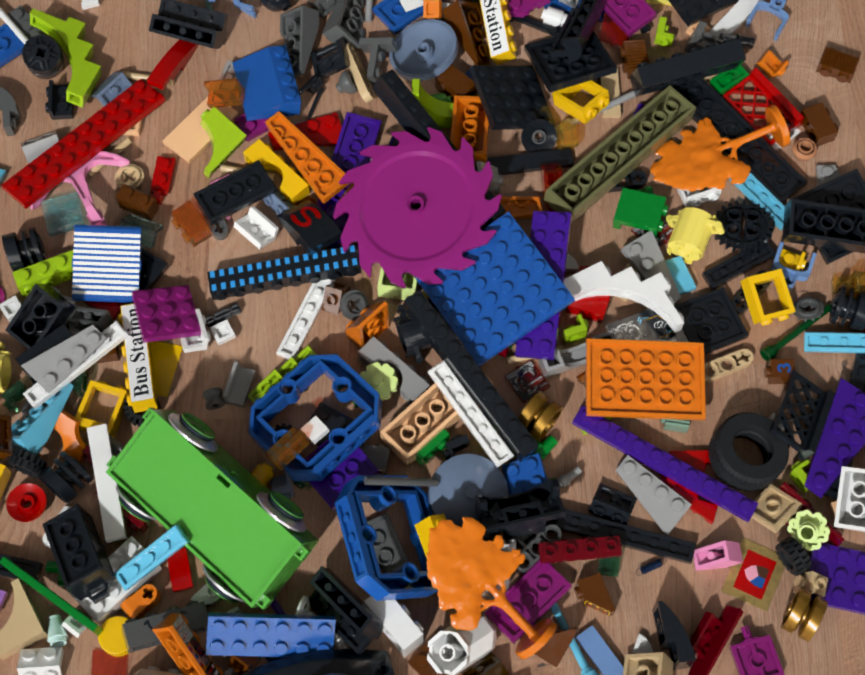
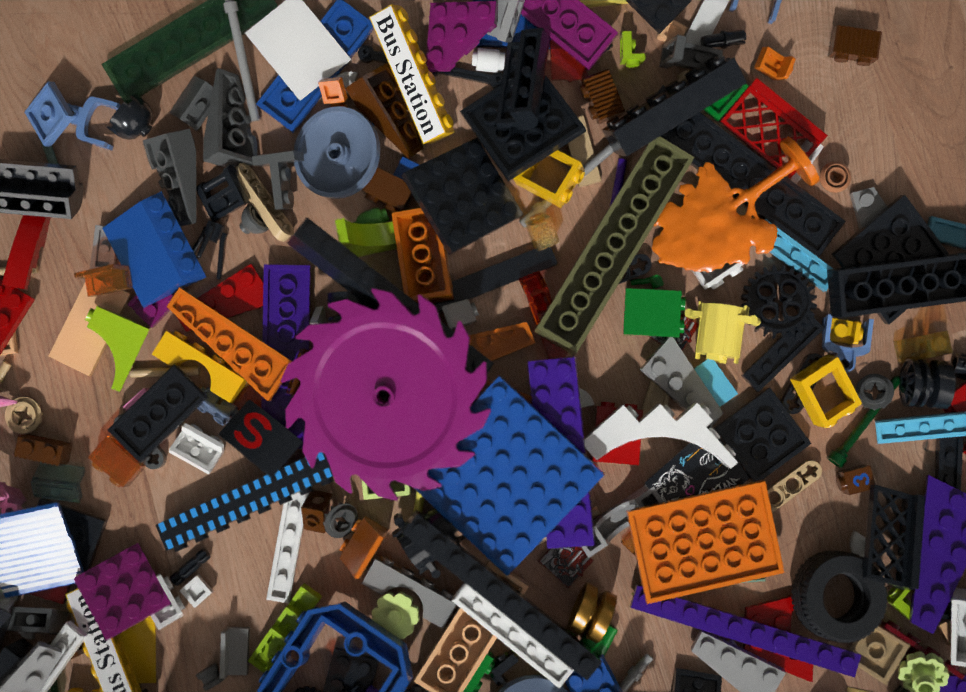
camera: 10 degrees left, 20 degrees up
red hinge [151,156,176,205] -> none
black dish [521,119,557,153] -> none
lime bracket [562,314,589,344] -> none
reddish brown brick [801,102,838,147] -> none

